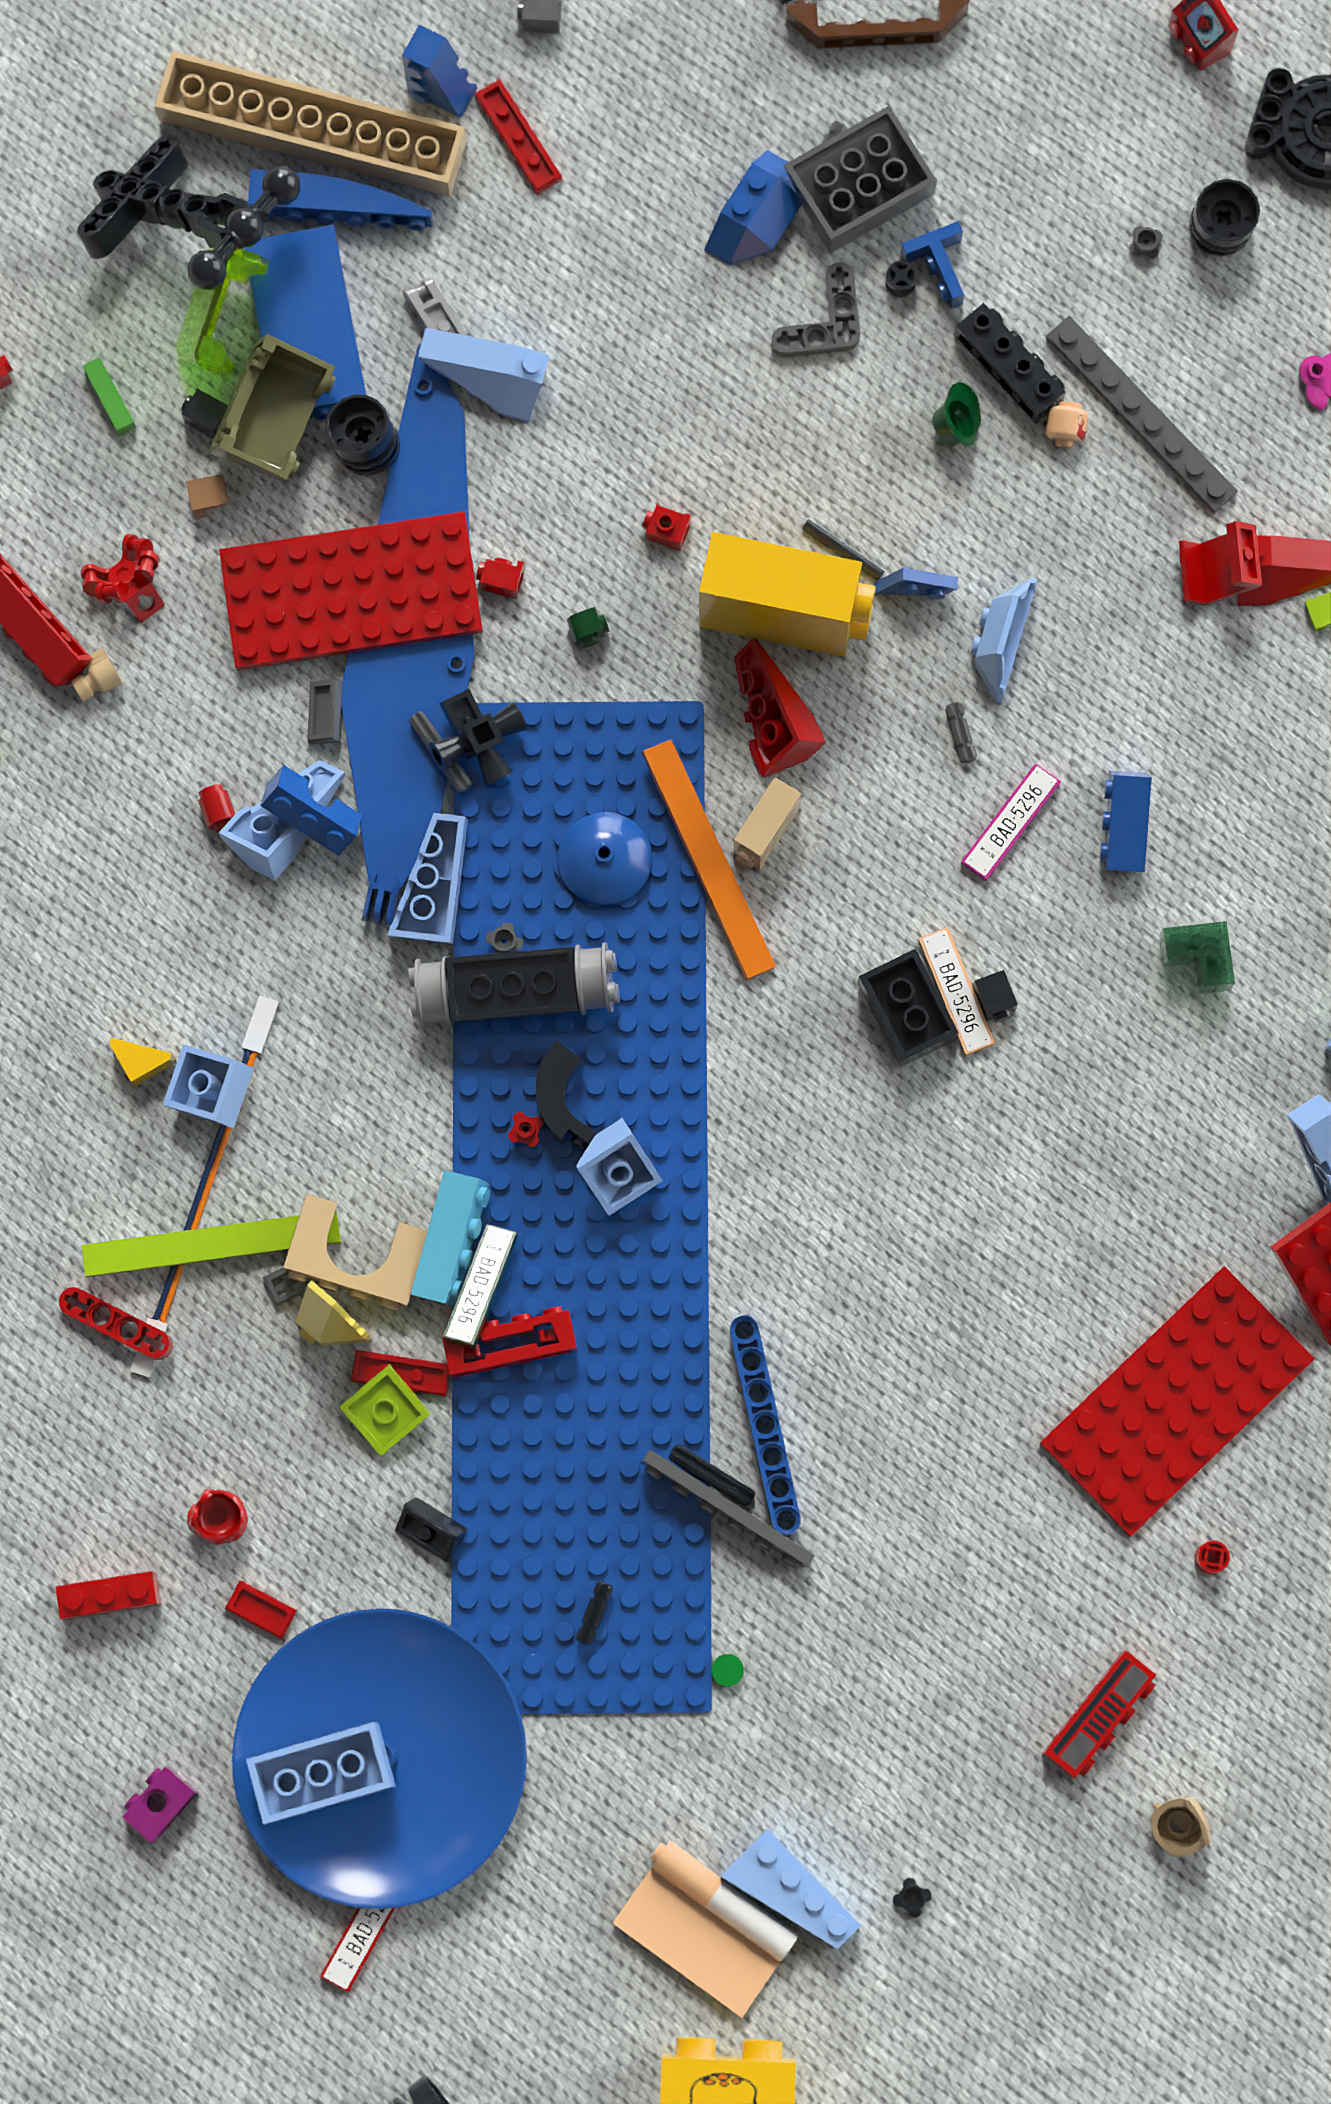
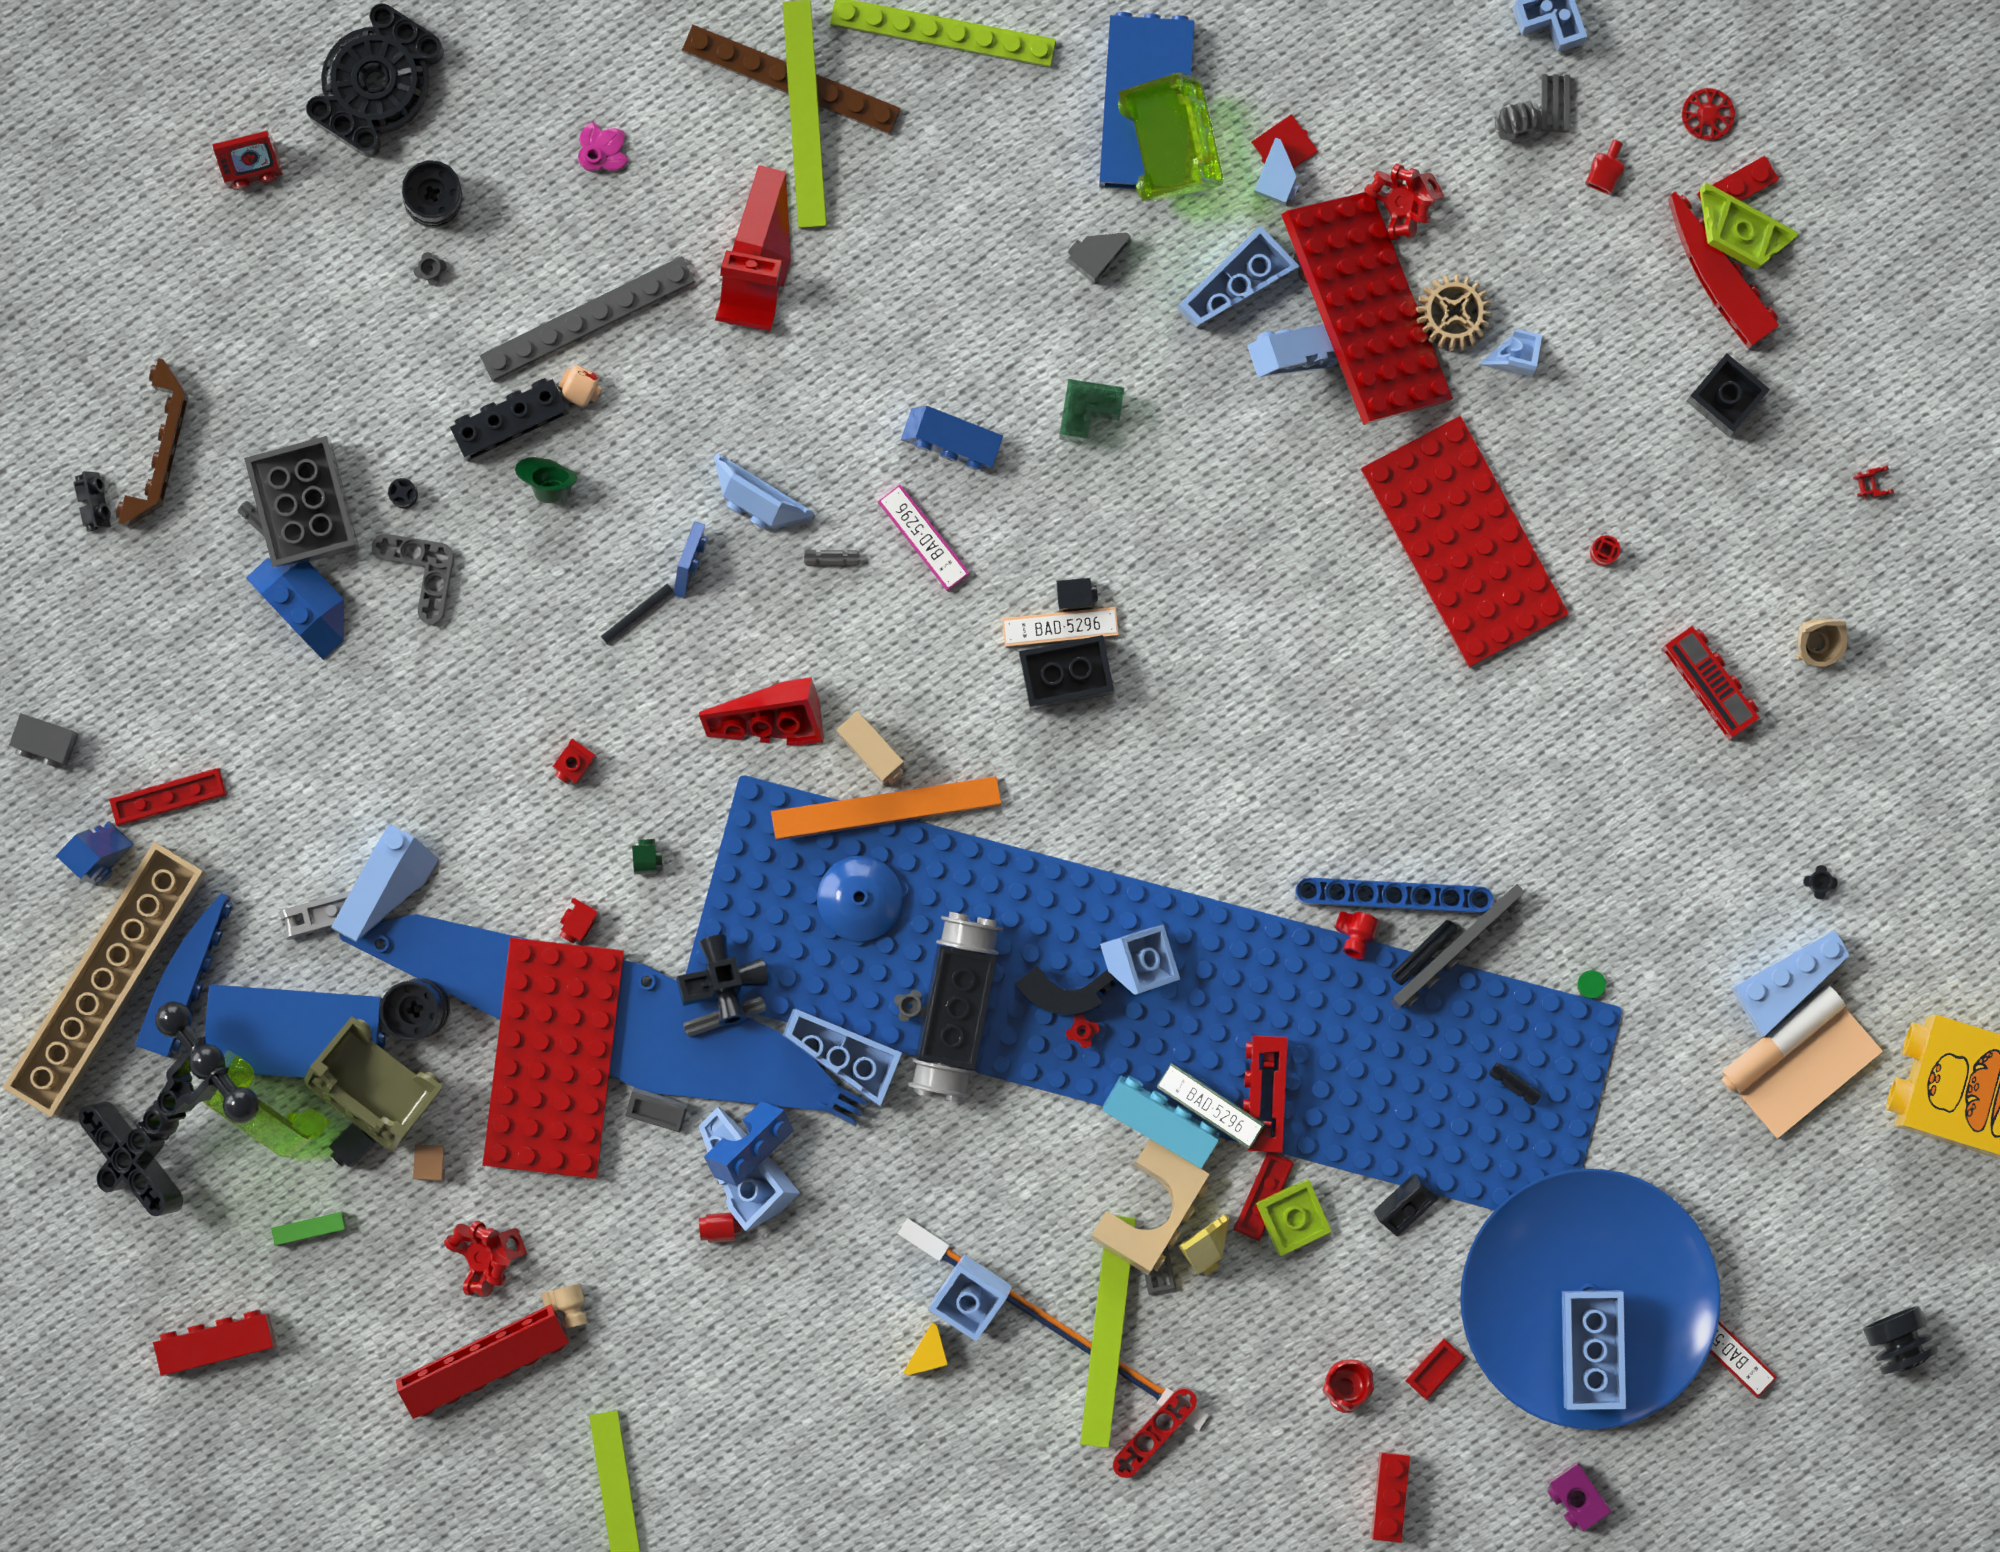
camera: 75 degrees left, 5 degrees up
yellow brick [699,532,876,657] -> none
blue bracket [900,221,964,309] -> none
none -> red piece [1334,911,1380,959]

